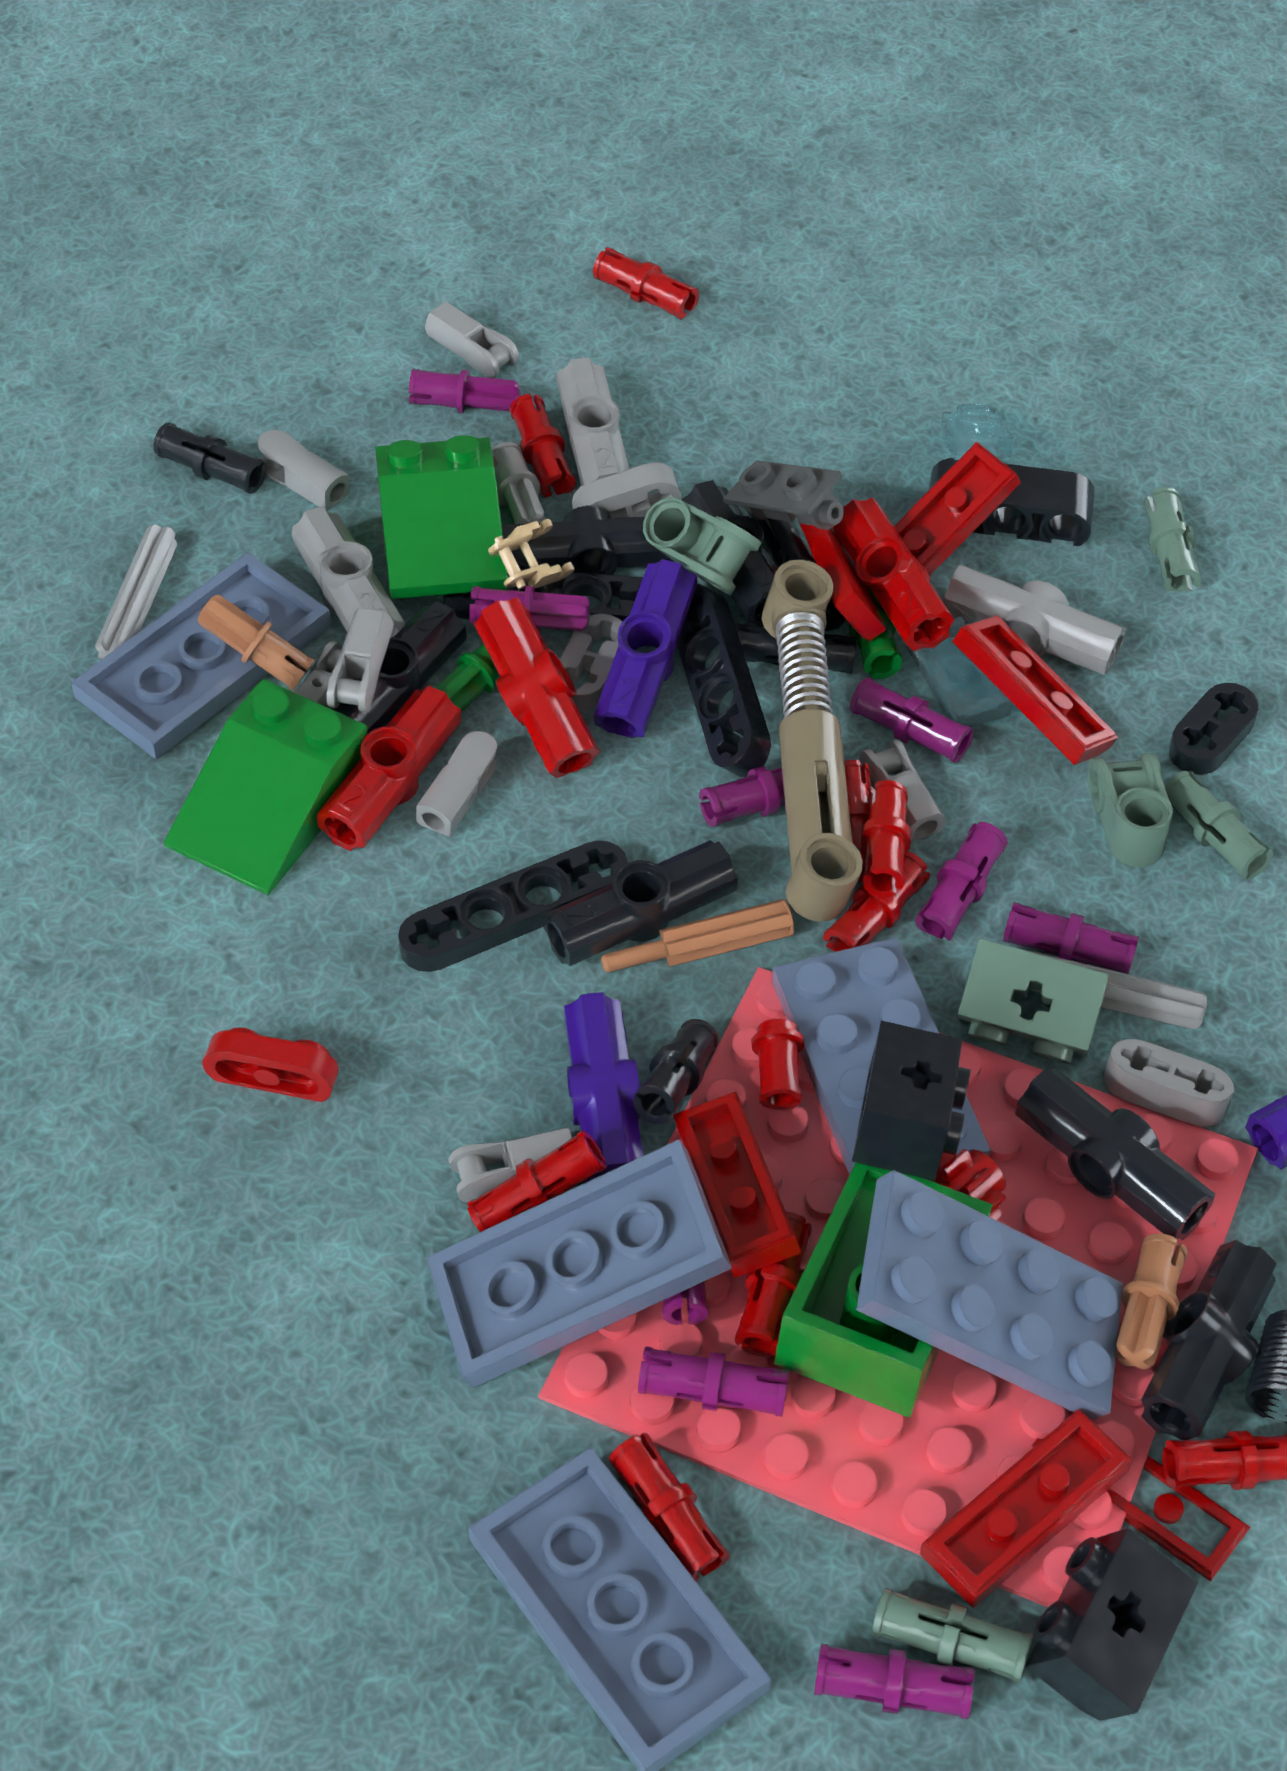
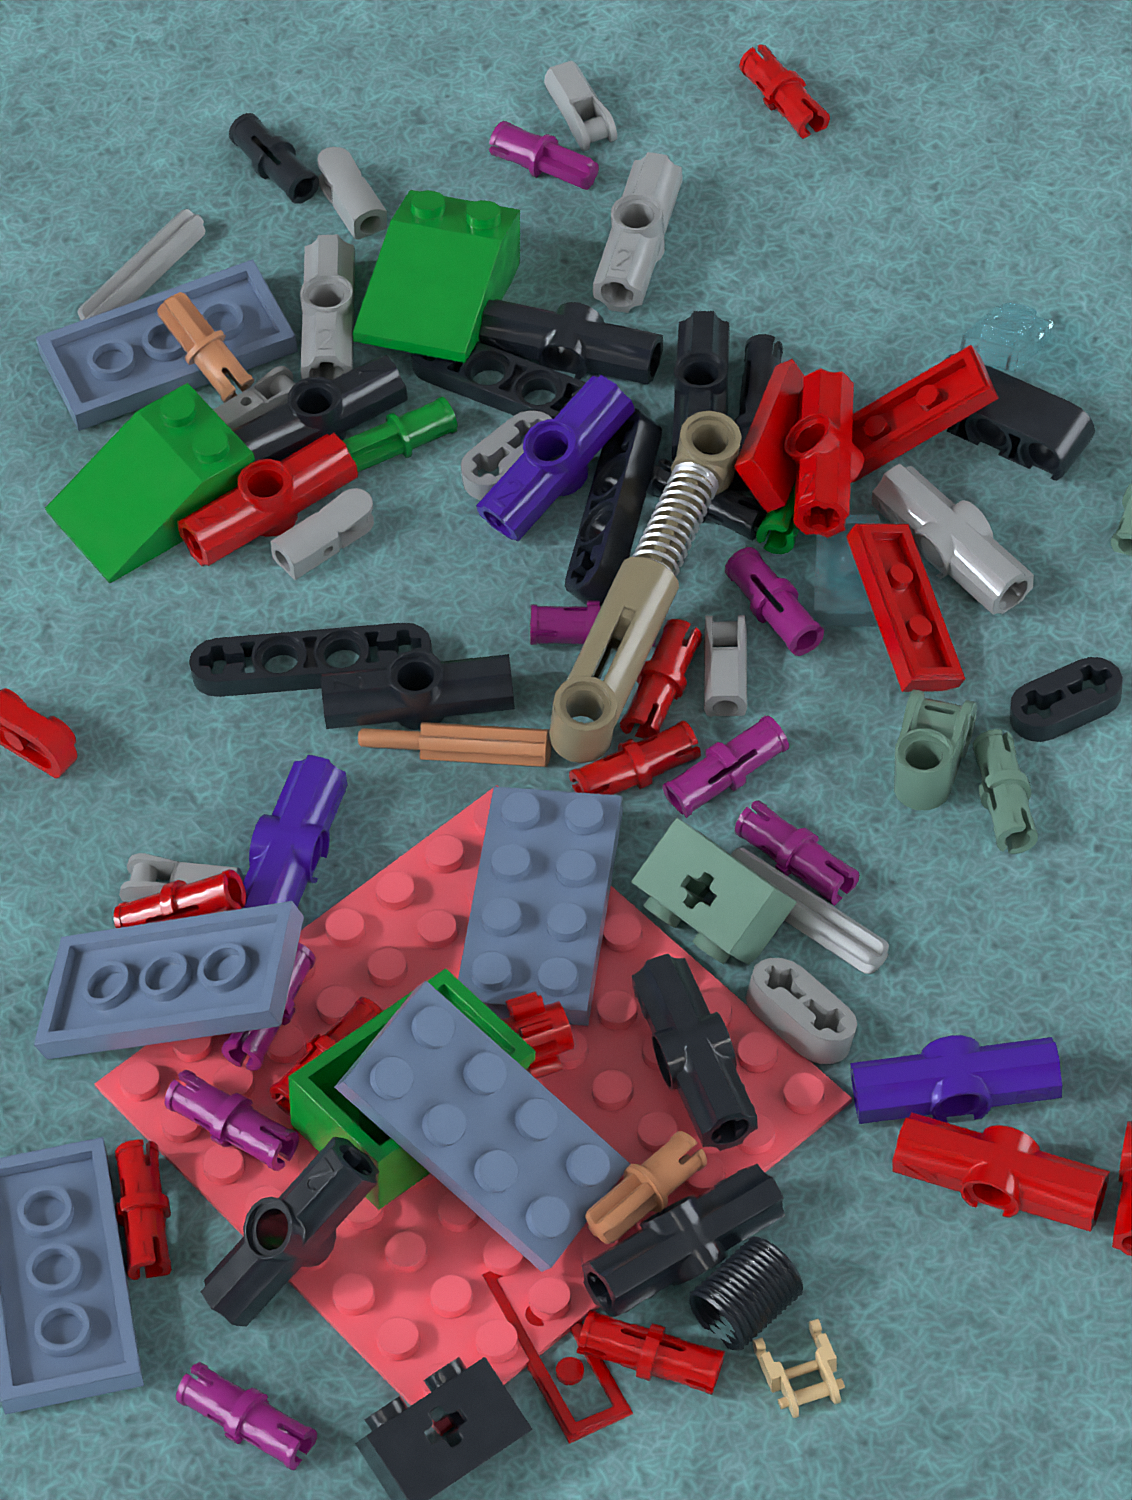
camera: 30 degrees right, 0 degrees up
light grey bar [327,607,394,713] -> none
magenta axle [470,586,590,631] -> none
red piece [474,597,600,778] -> none
tan piece [488,519,575,590] -> none
light grey axle [491,442,546,524] -> none
red pin [509,394,576,498] -> none
light grey beam [572,462,681,518] -> none
black pin [633,1019,719,1124] -> none
sand green piece [643,497,761,595] -> none
red tile [673,1091,801,1278] -> none
dark grey hinge [723,460,843,530] -> none
red pin [751,1019,804,1110] -> none
black brick [852,1020,971,1181] -> none
red pin [860,780,911,897] -> none
sand green pin [872,1588,1033,1684] -> none
red tile [920,1409,1133,1608] -> none
none -> black piece [201,1137,380,1327]

